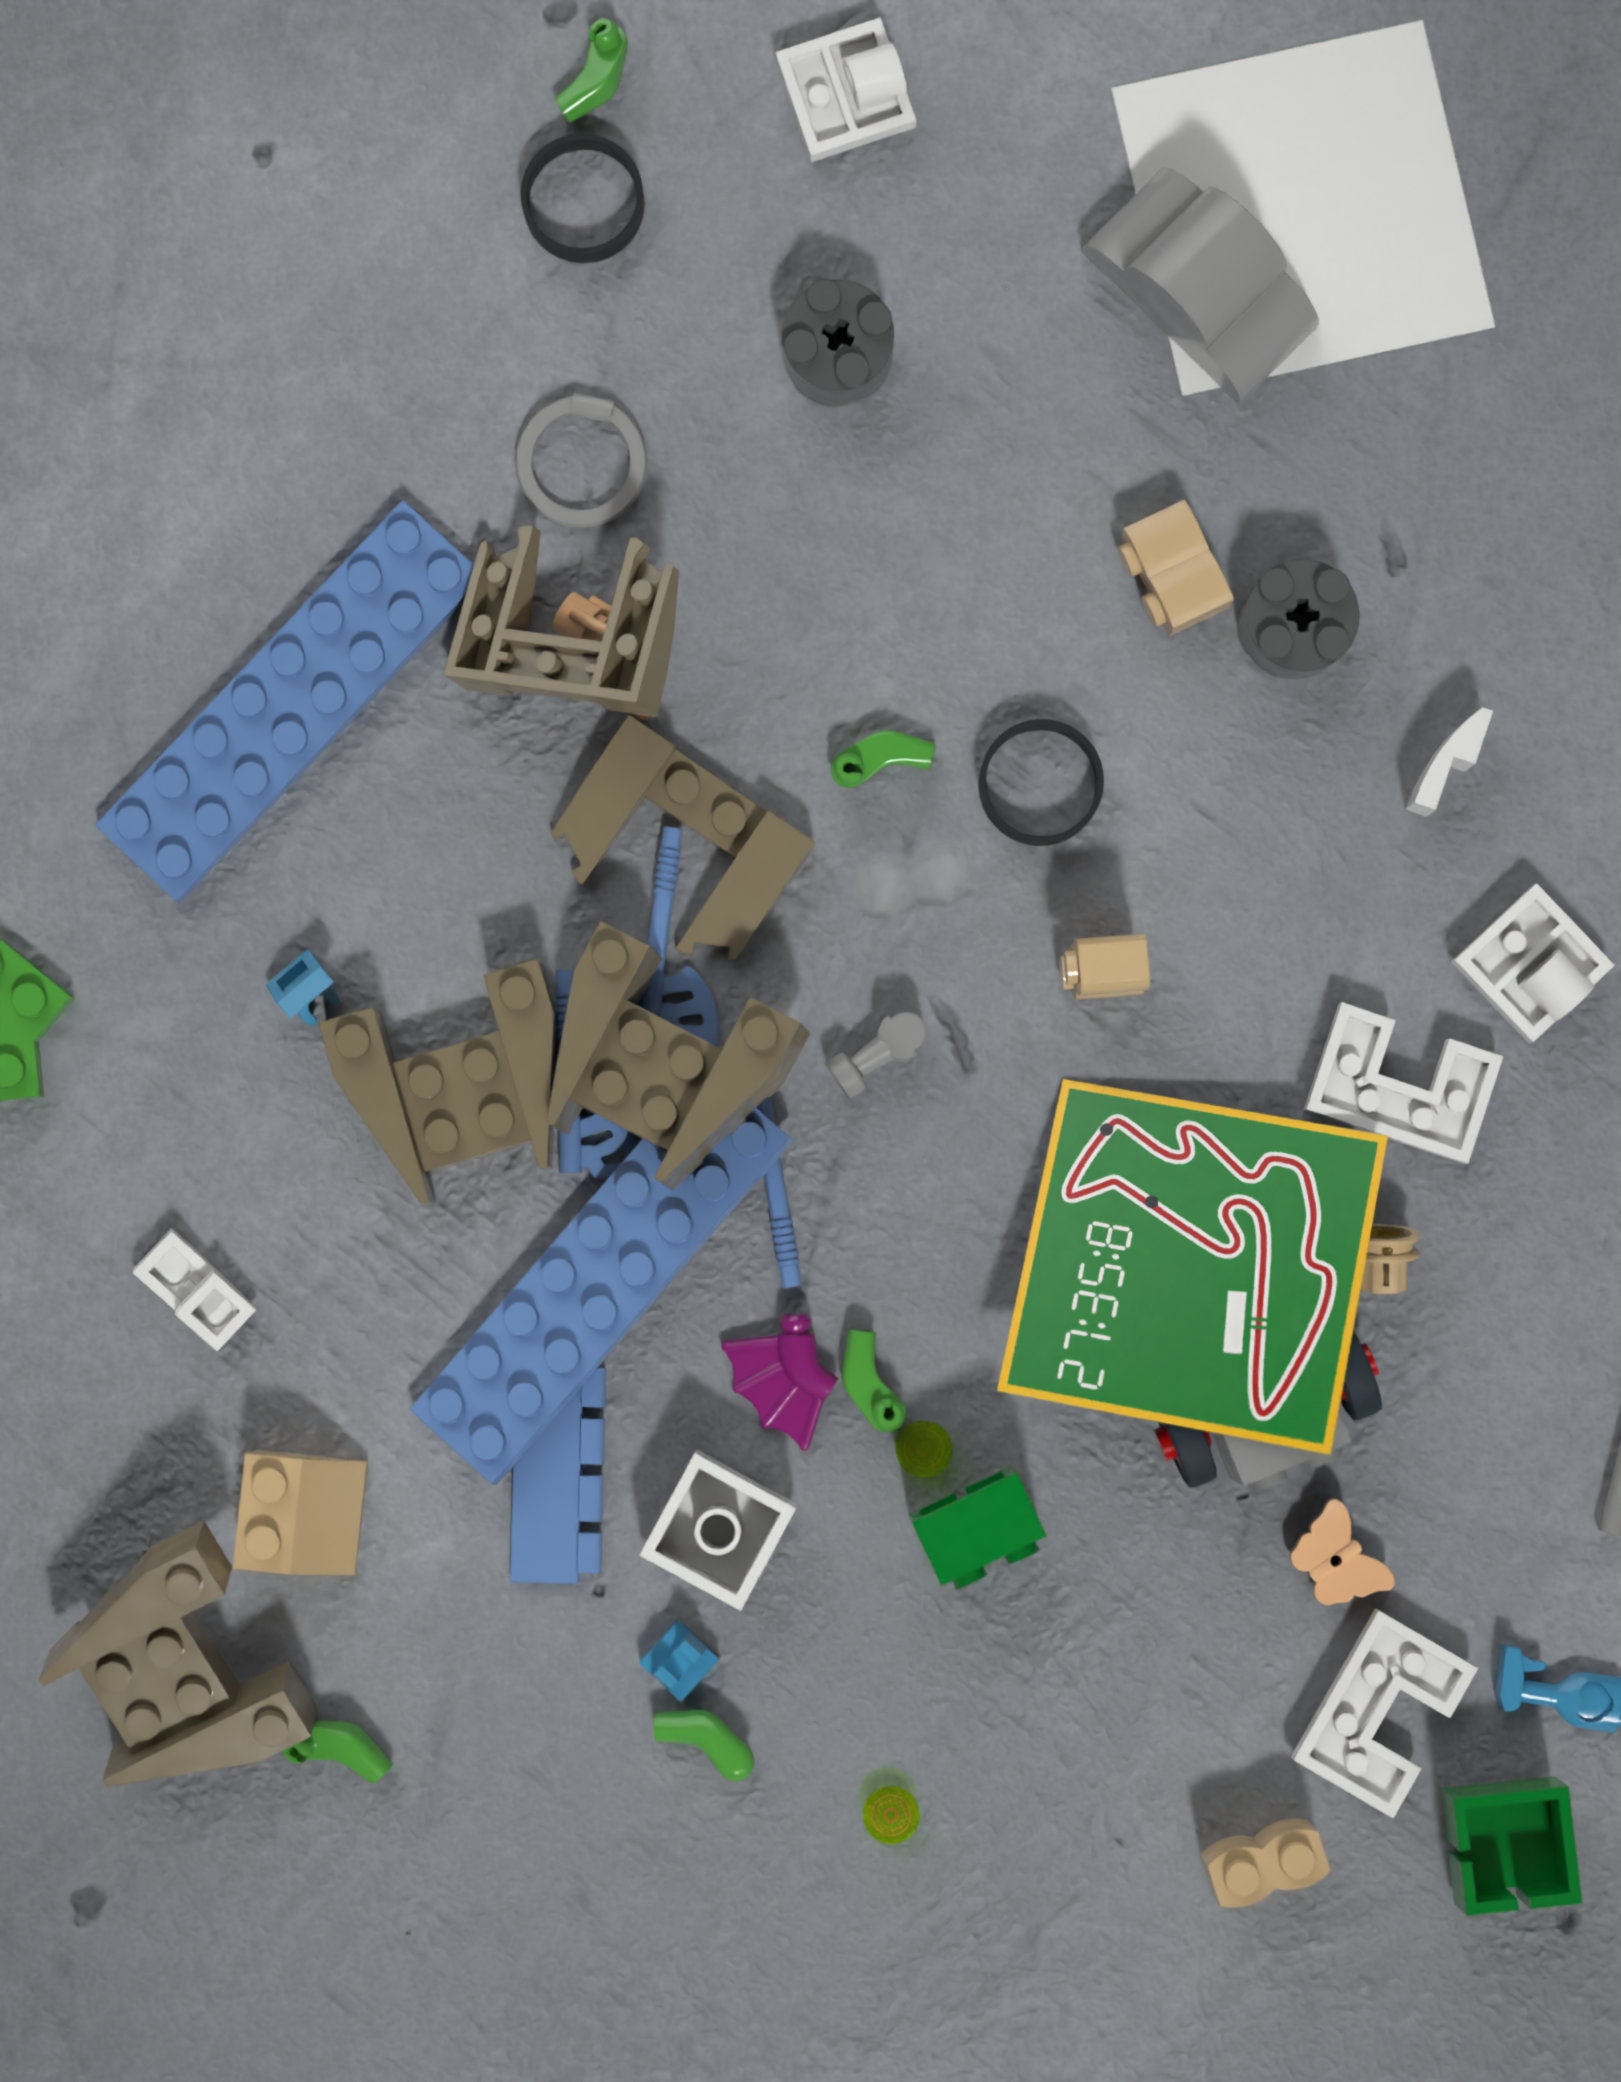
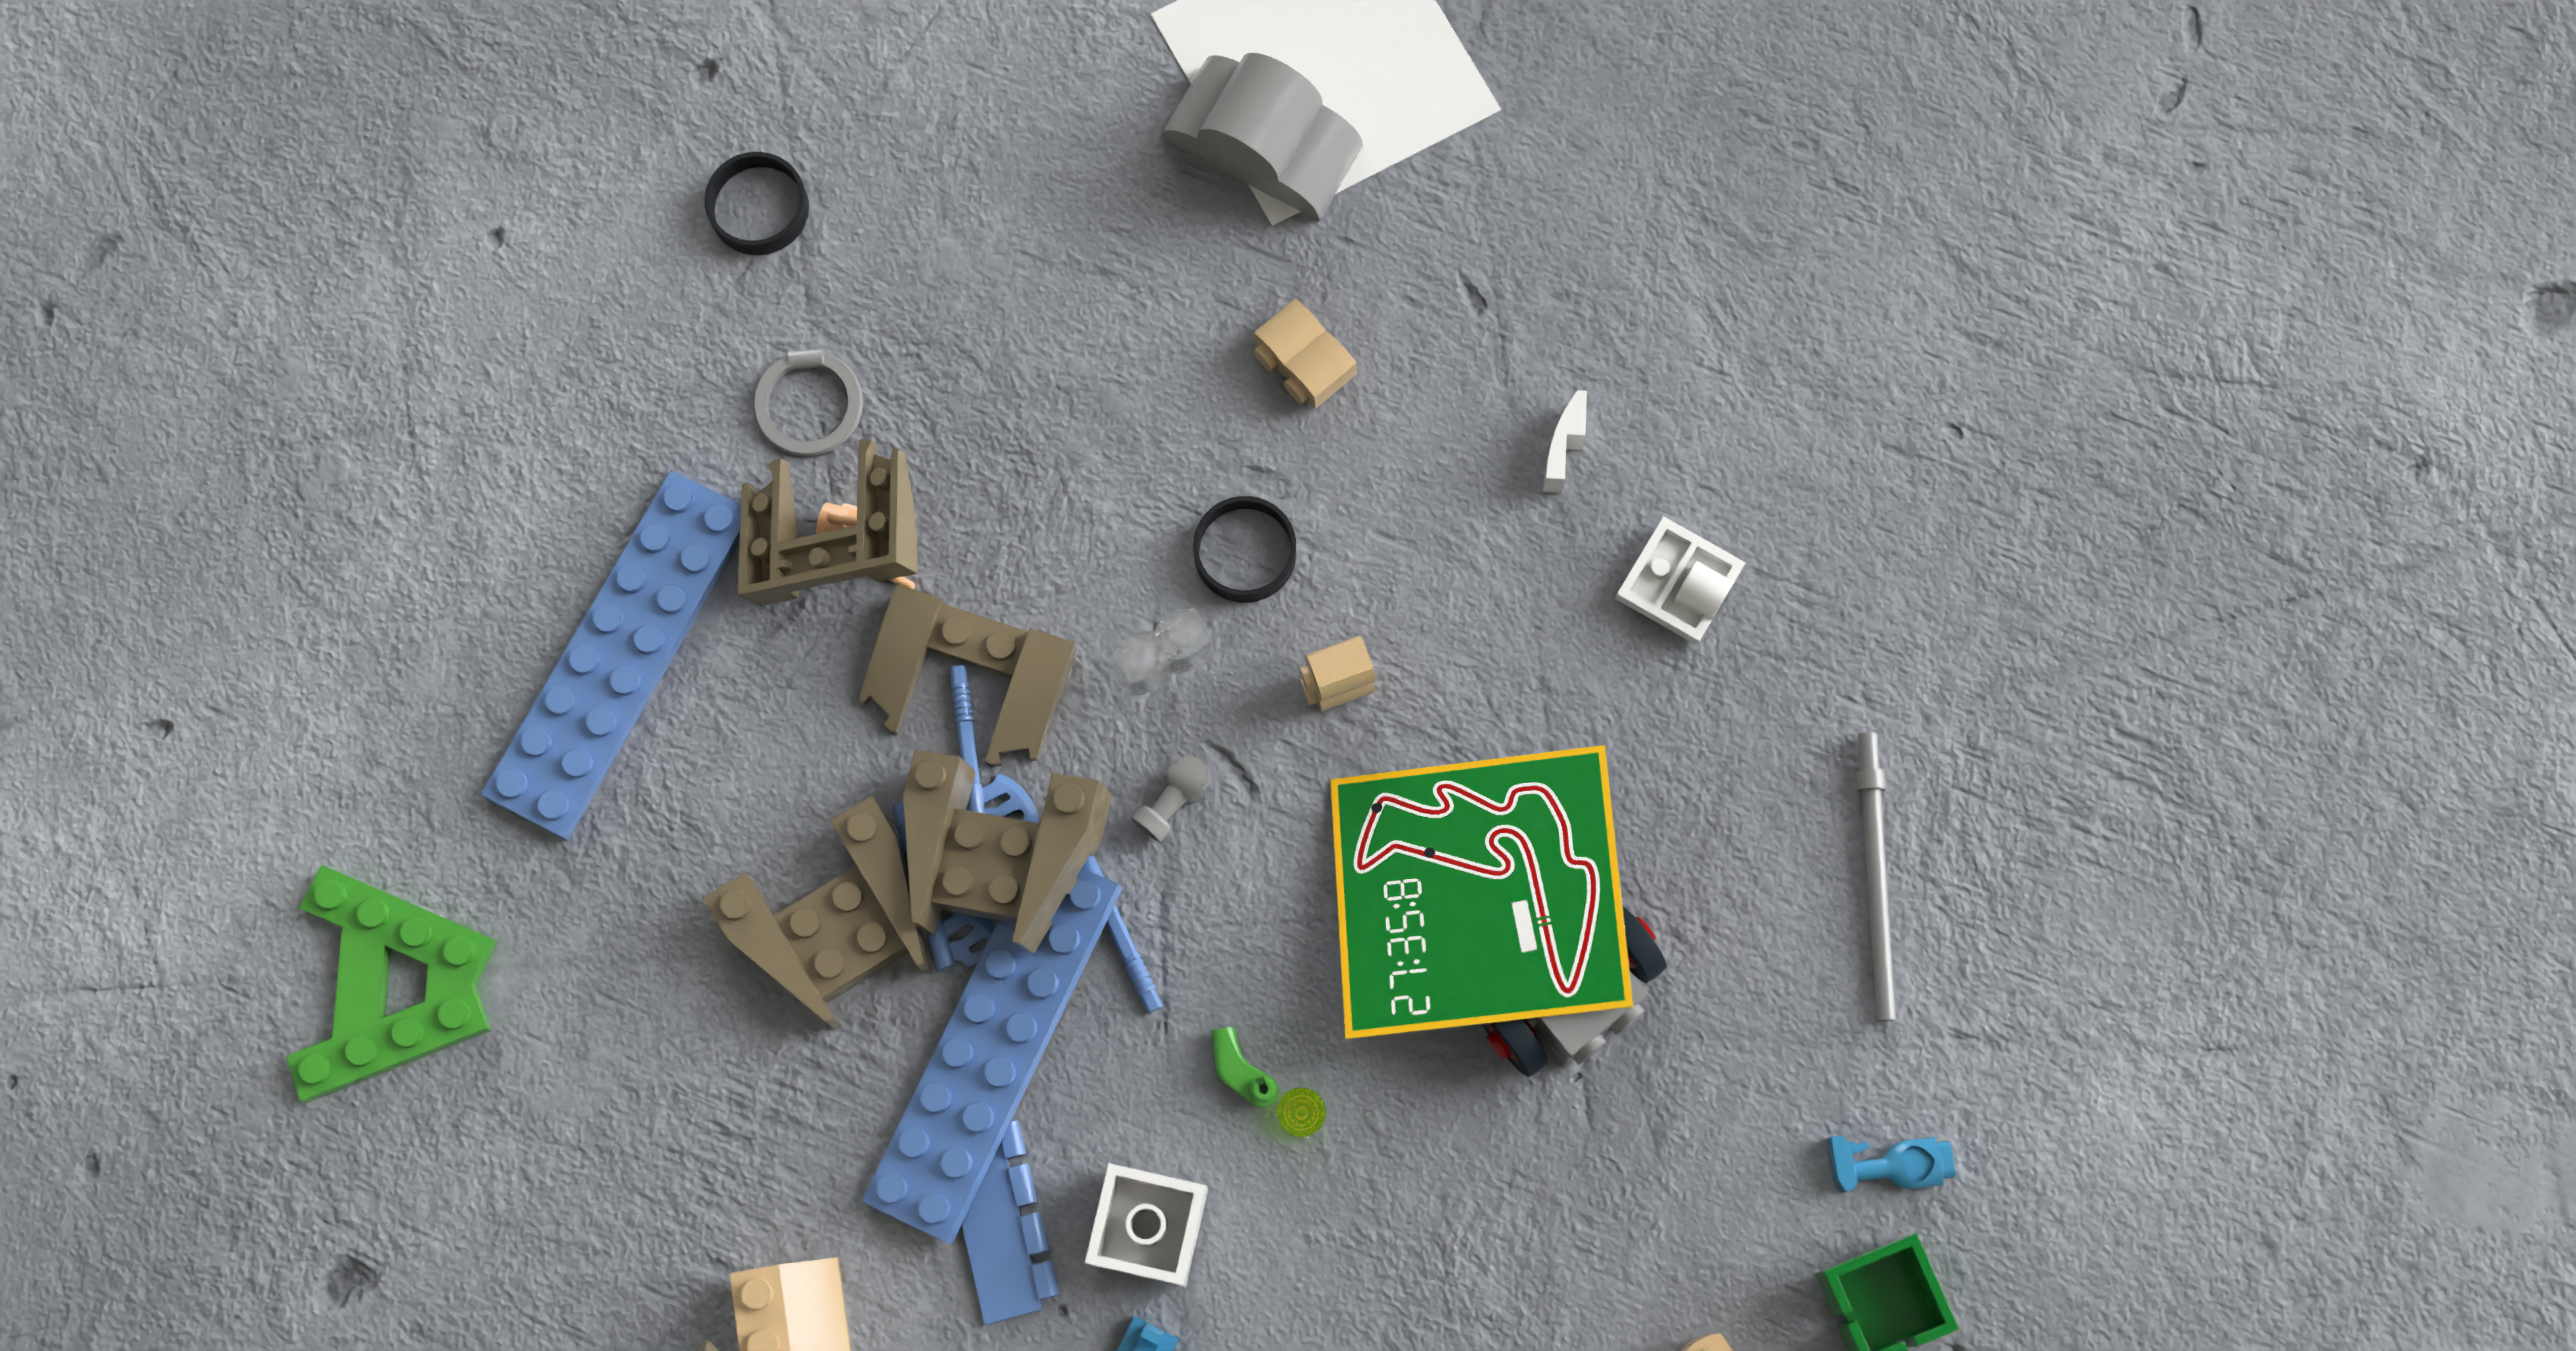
camera: 15 degrees left, 10 degrees down
white slope [133,1228,256,1351] -> none
dark azure tile [265,949,340,1026] -> none
bright green arm [554,18,628,123] -> none
magenta arm [721,1313,839,1451] -> none
white plate [775,17,916,162] -> none
dark grey brick [782,279,894,407] -> none
bright green arm [830,730,937,788] -> none
green piece [908,1466,1047,1589] -> none
dark grey brick [1237,559,1360,680] -> none
light nougat animal [1289,1498,1395,1606] -> none
white plate [1291,1608,1478,1818] -> none
white plate [1304,1002,1503,1164] -> none
tan piece [1360,1224,1420,1294] -> none

